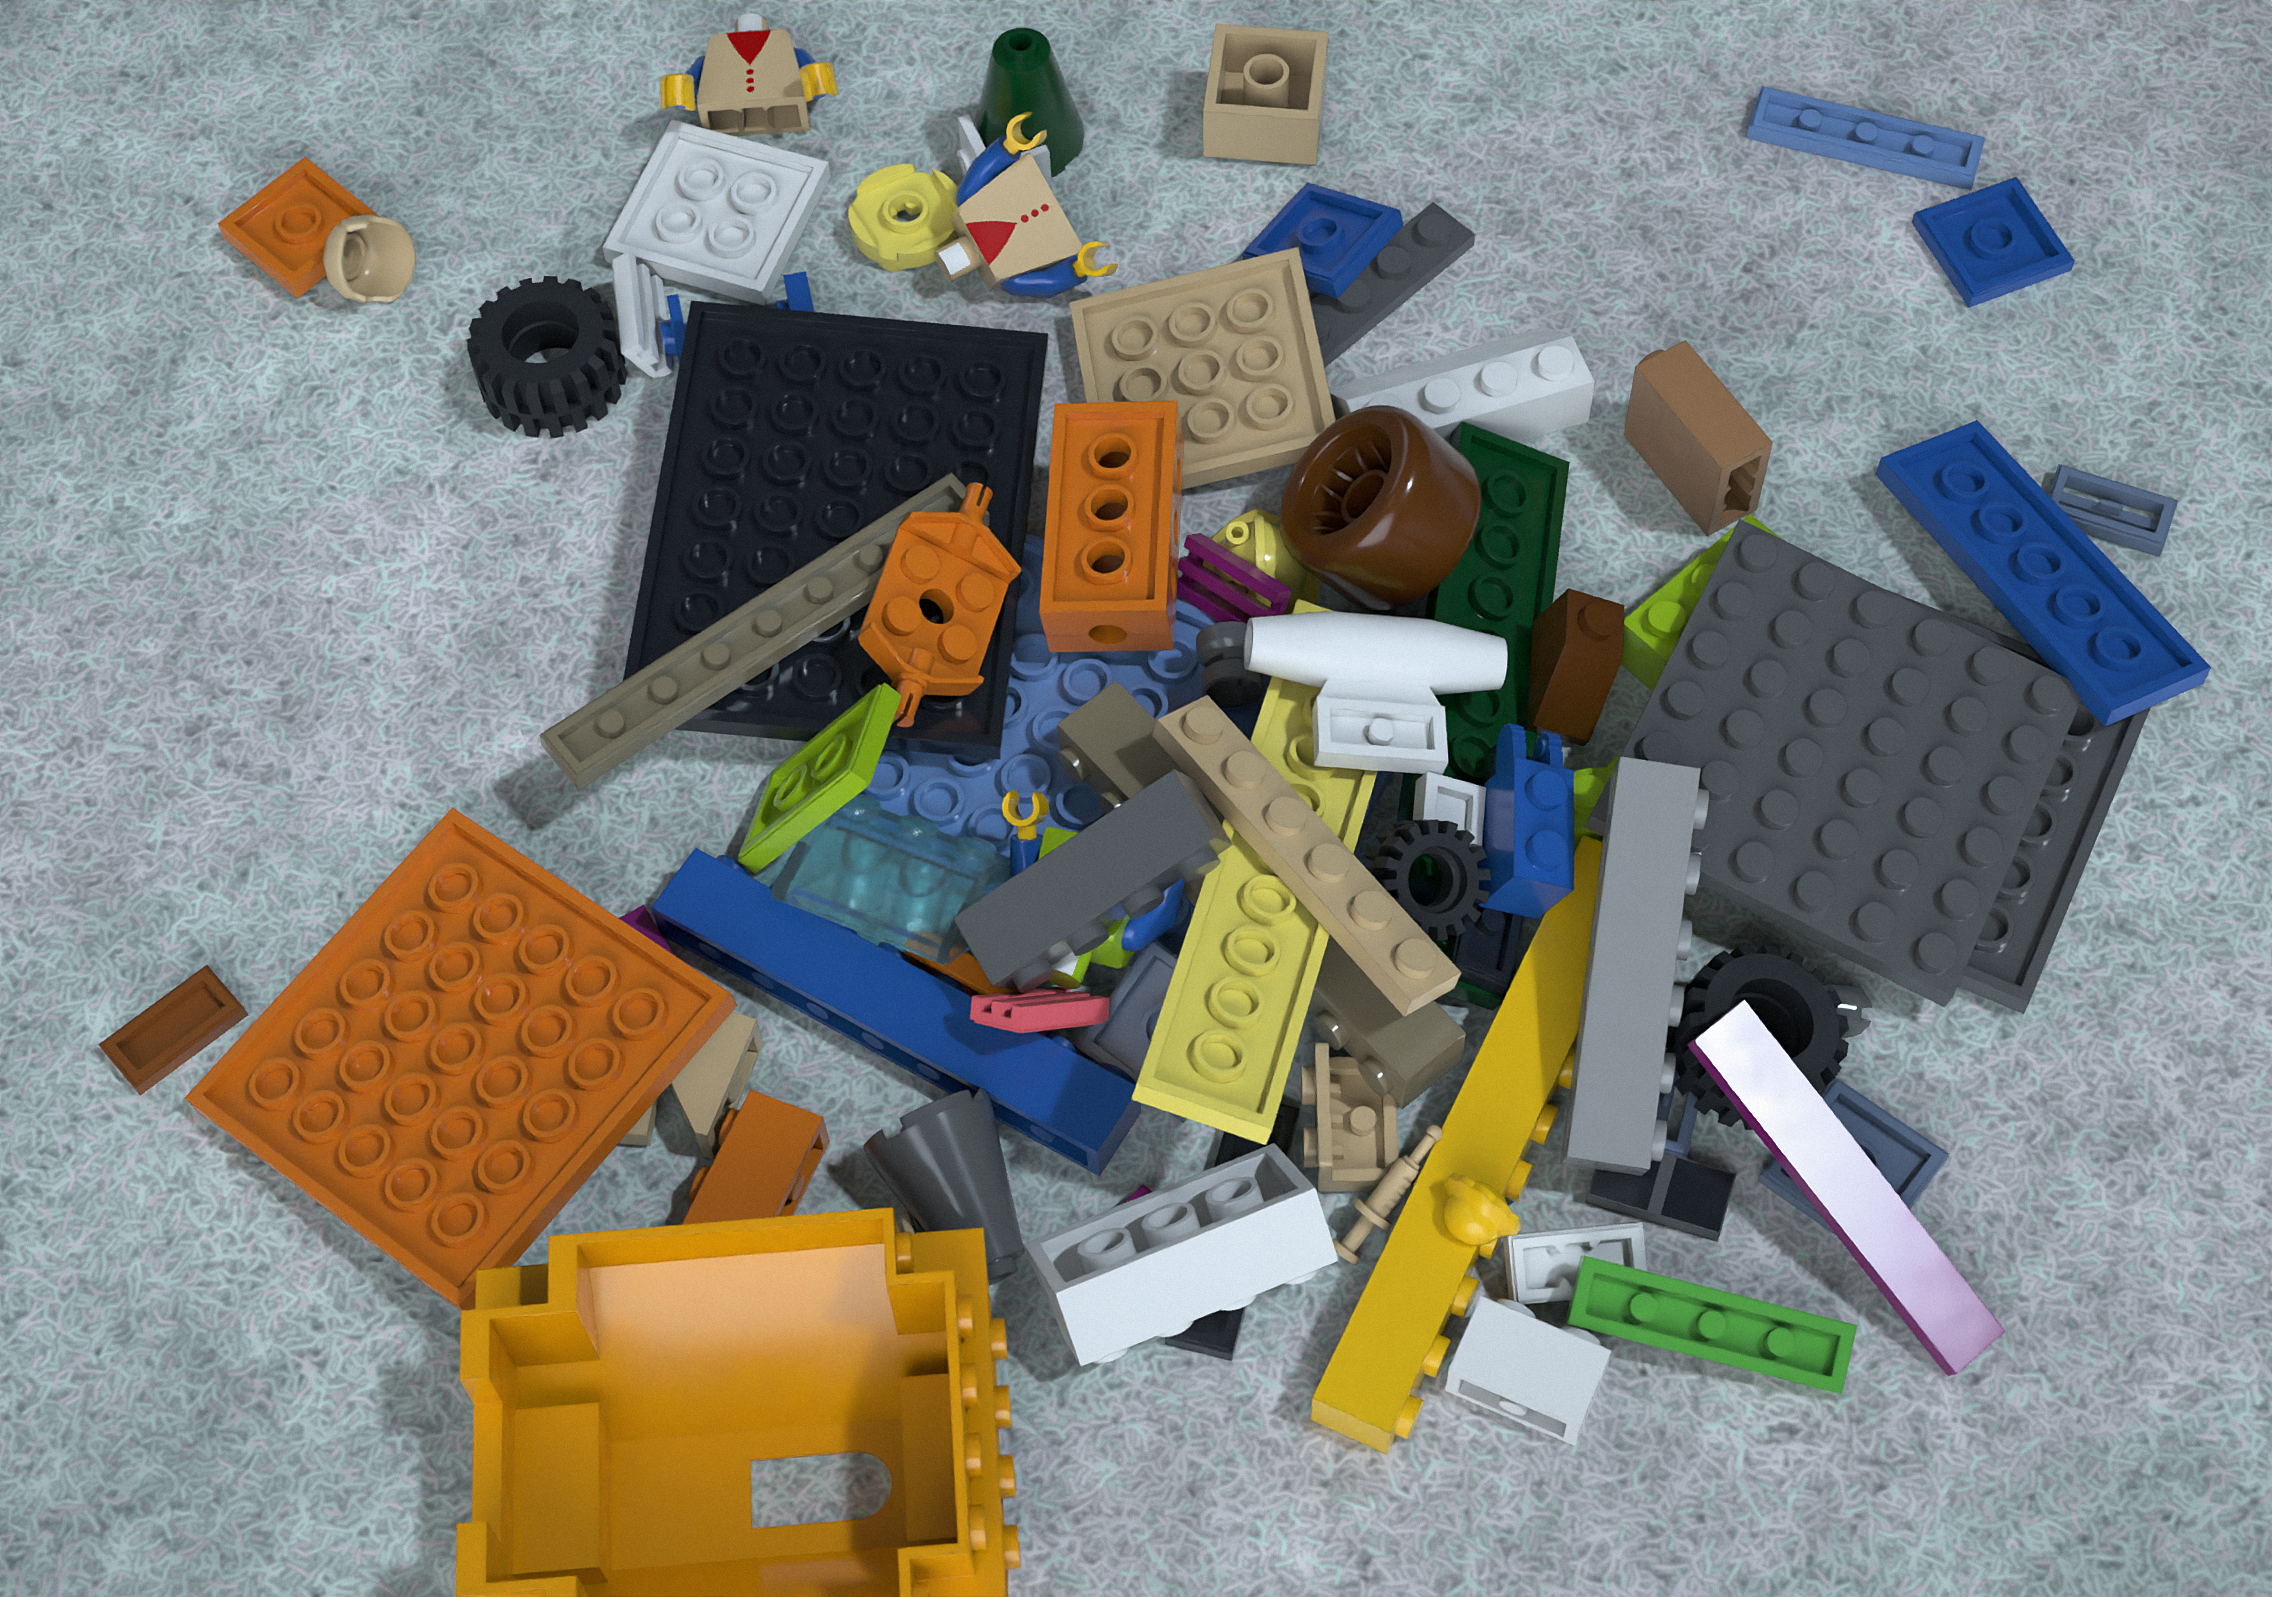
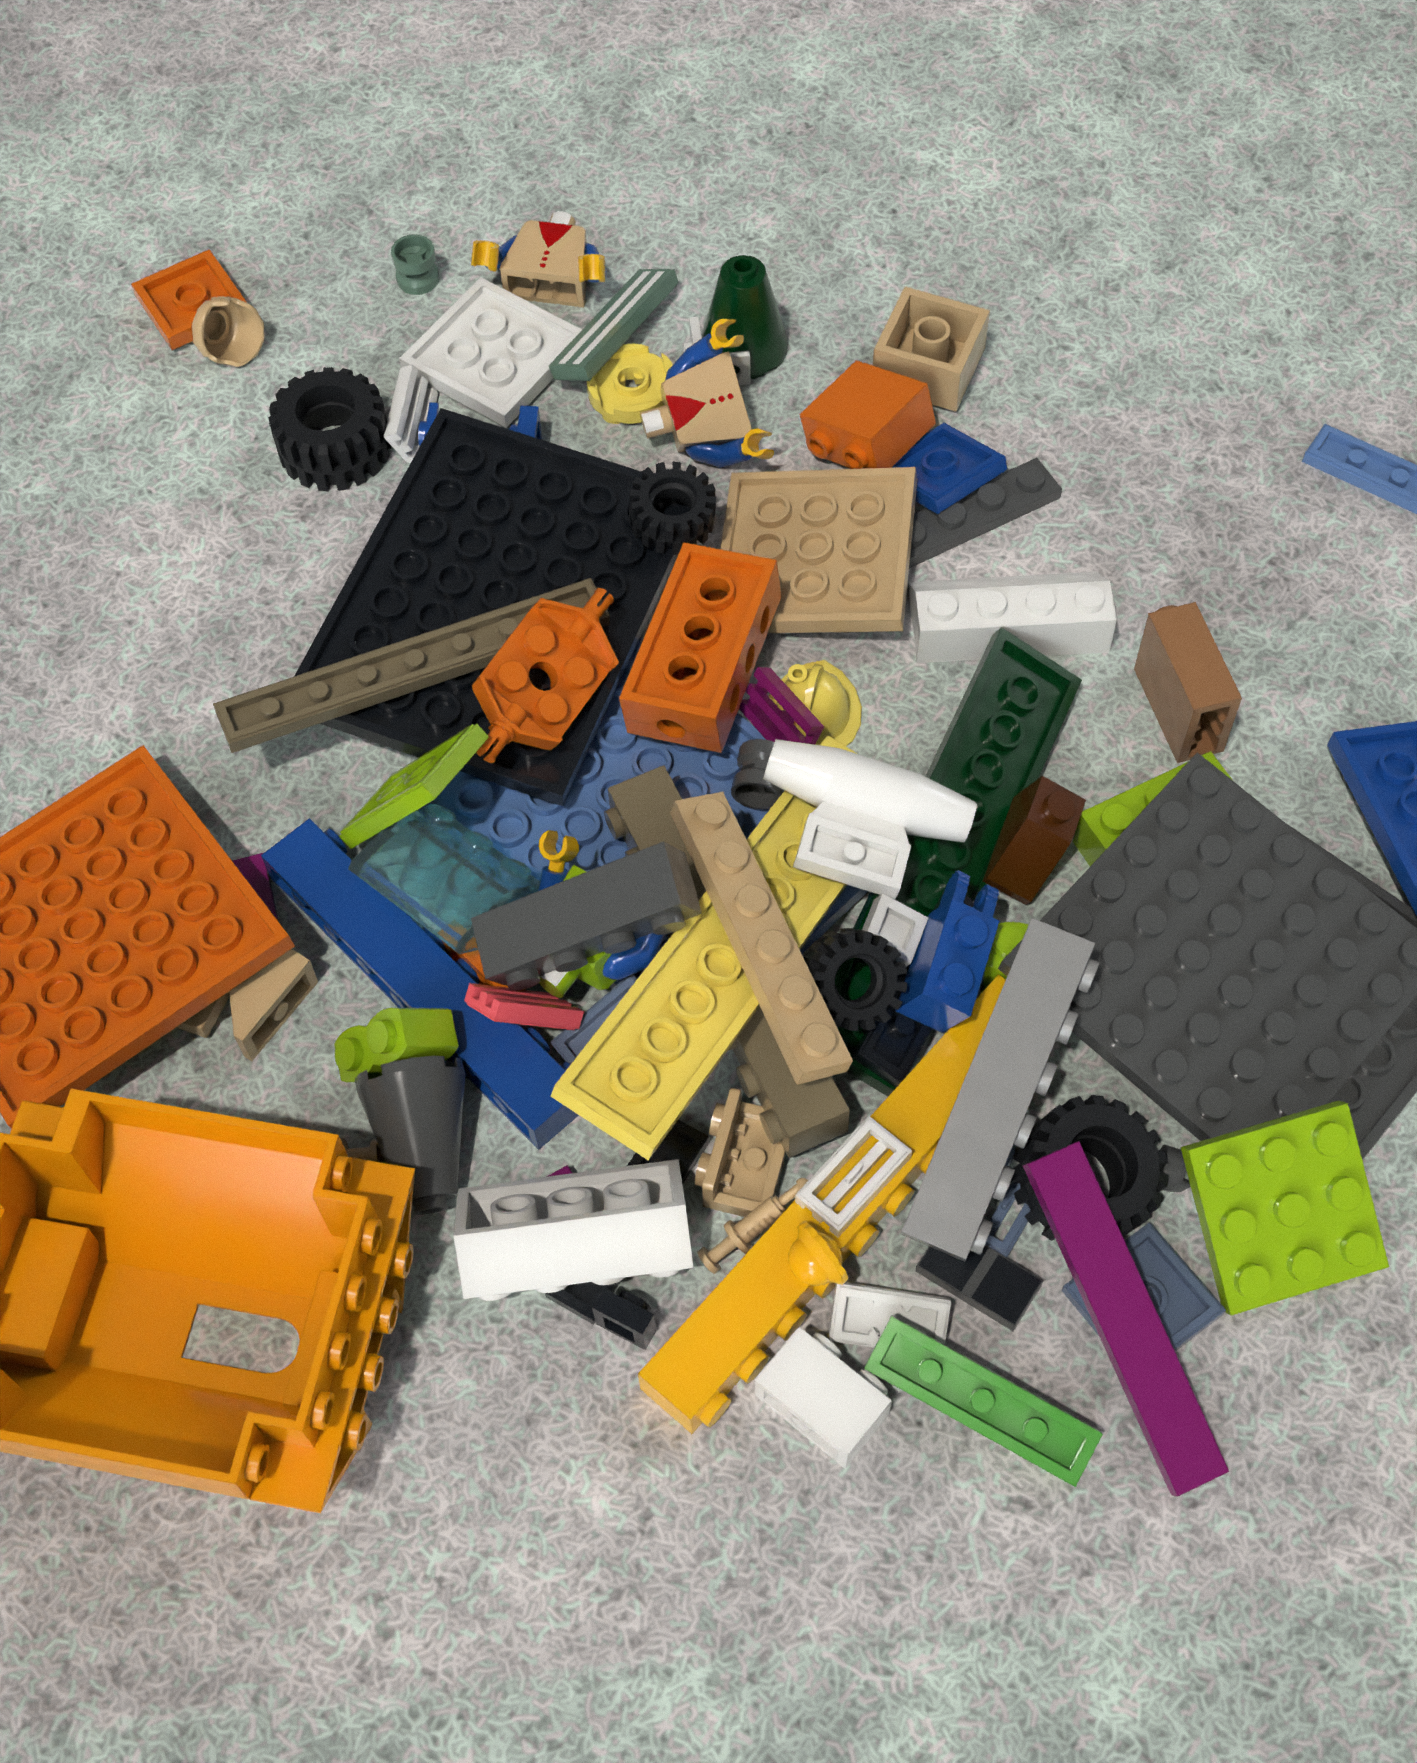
camera: 15 degrees right, 0 degrees up
orange brick [674,1089,830,1225] -> none
reddish brown wheel [1279,405,1482,610] -> none
none -> lime brick [334,1008,459,1082]
none -> sand green wheel [391,234,439,295]
none -> sand green tile [549,269,679,381]
none -> black plate [592,1288,656,1350]
none -> black tyre [629,461,717,555]
none -> white tile [795,1116,912,1238]
none -> orange piece [799,360,936,469]
none -> lime plate [1181,1100,1389,1316]

